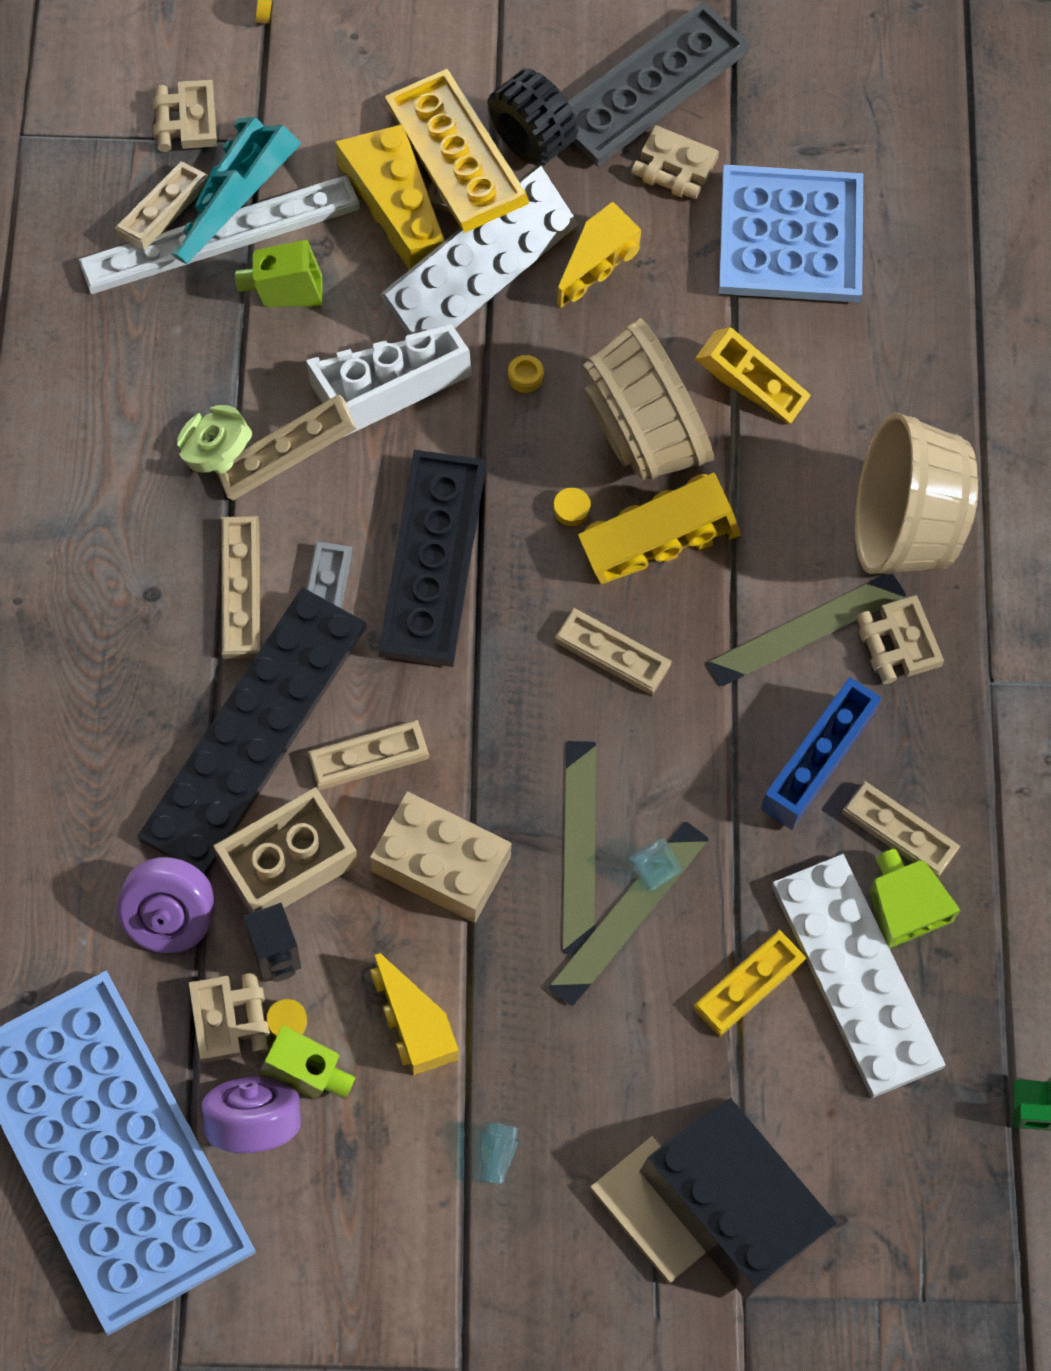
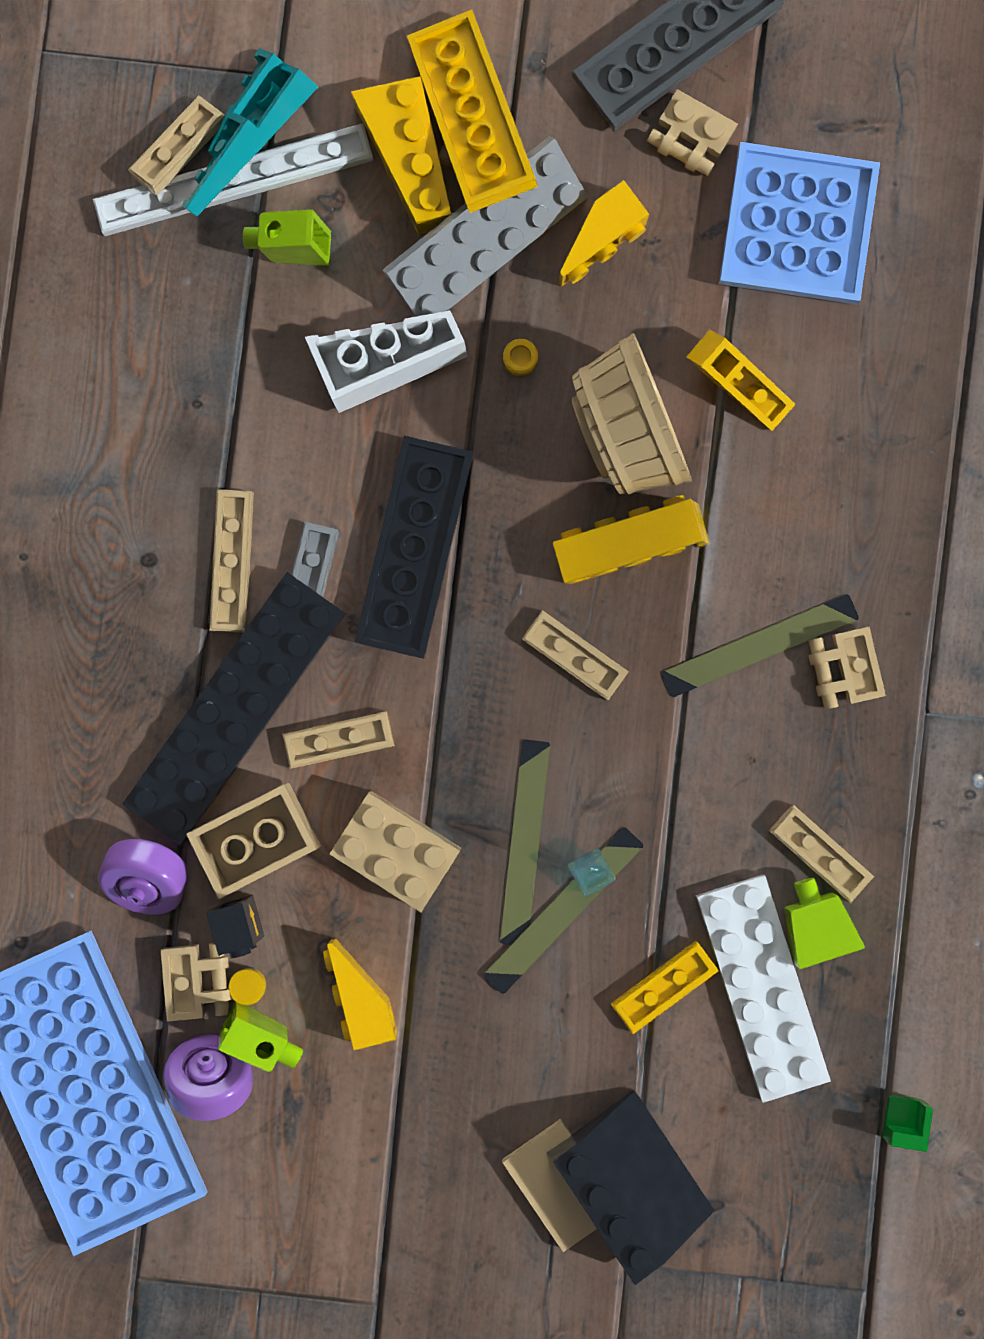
camera: 10 degrees right, 20 degrees up
tan plate [152,80,217,152] -> none
yellowish green plate [177,405,252,474] -> none
tan tile [218,394,357,501] -> none
clear light blue cone [480,1122,521,1184] -> none
black tyre [487,68,578,166] -> none
yellow tile [553,488,591,526] -> none
blue brick [760,677,882,830] -> none
tan piece [855,412,978,575] -> none

